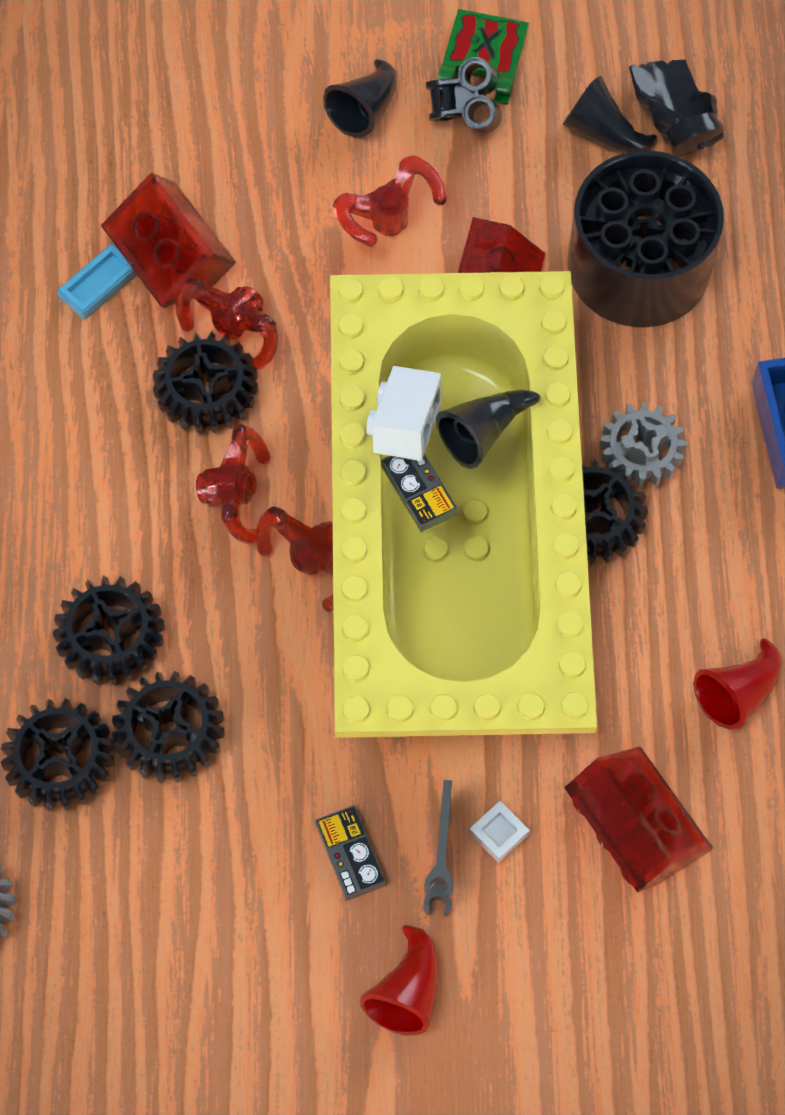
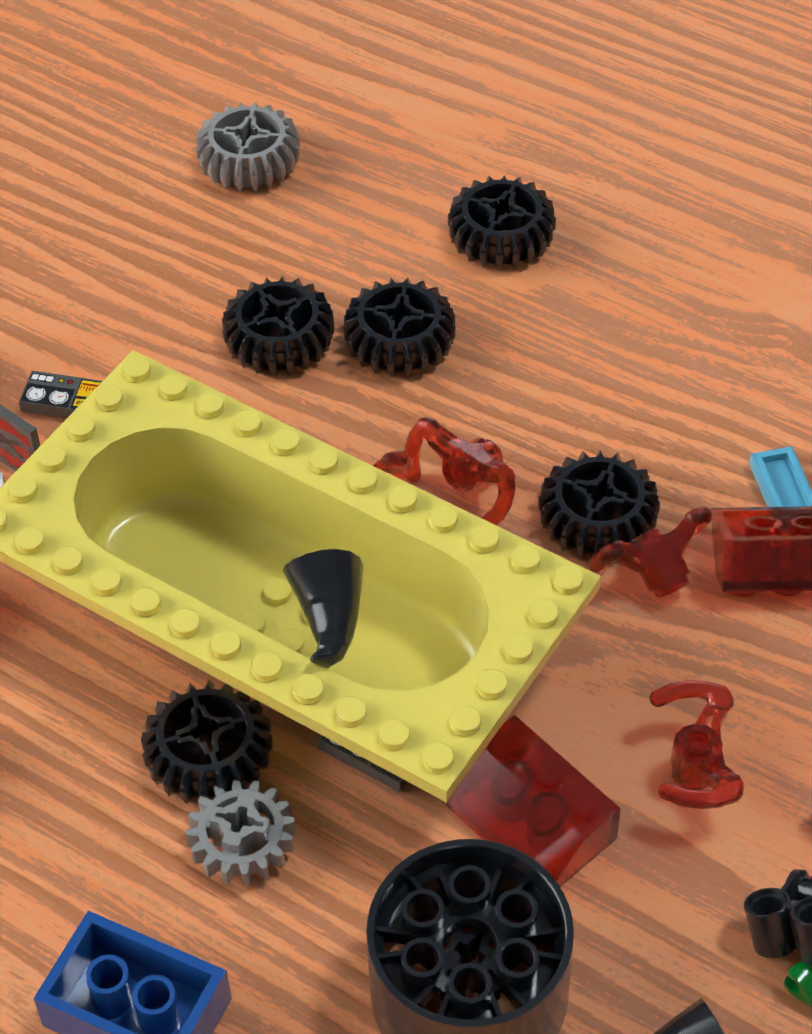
camera: 125 degrees right, 15 degrees down
black gear [1,698,115,812] -> none
white brick [367,366,442,461] -> none
tile [381,454,458,532] -> none

